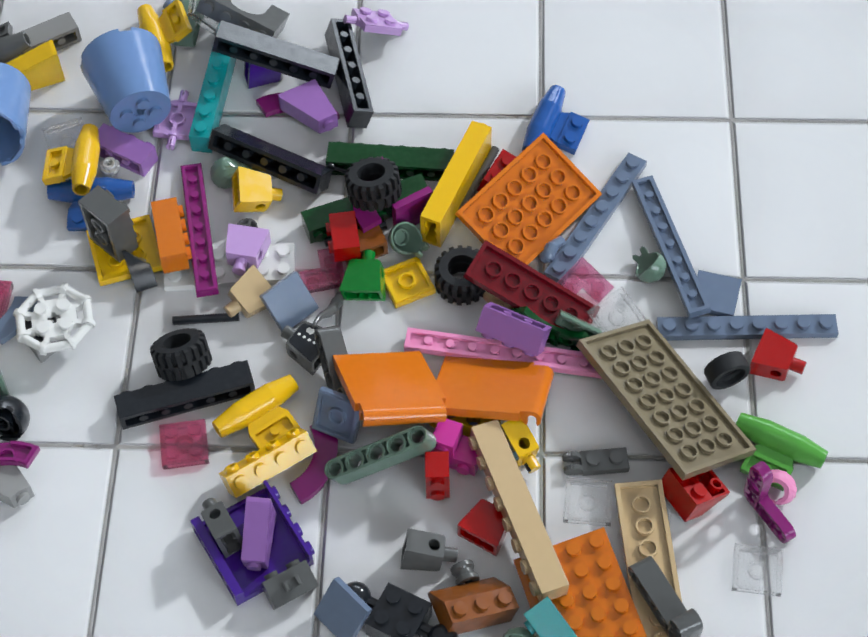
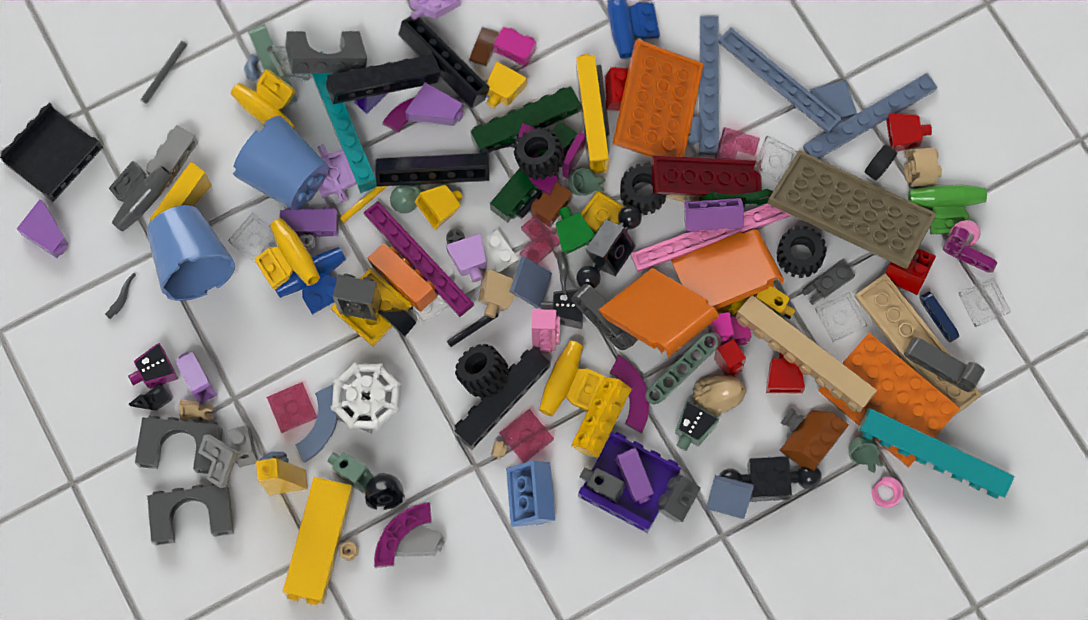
camera: 30 degrees left, 15 degrees up
sand blue tile [312,386,361,444] -> none
red brick [325,211,361,262] -> none
dark grey torso [400,528,458,571] -> none
sand green slope [554,310,602,336] -> none
sand green piece [632,246,667,283] -> none
none -> yellow bar [339,186,386,223]
none -> reddish brown slope [469,27,499,66]
none -> yellow torso [486,62,527,109]
none -> tan plate [491,440,507,459]
none -> dark pink brick [493,26,536,67]
none -> medium blue slope [506,460,555,527]
none -> bright pink brick [531,309,560,353]
none -> black brick [576,205,642,289]
none -> torso [675,401,719,451]
none -> tan piece [692,375,747,416]
none -> black tyre [776,226,827,278]
none -> tan brick [904,147,942,187]
none -> dark blue beam [920,291,959,343]

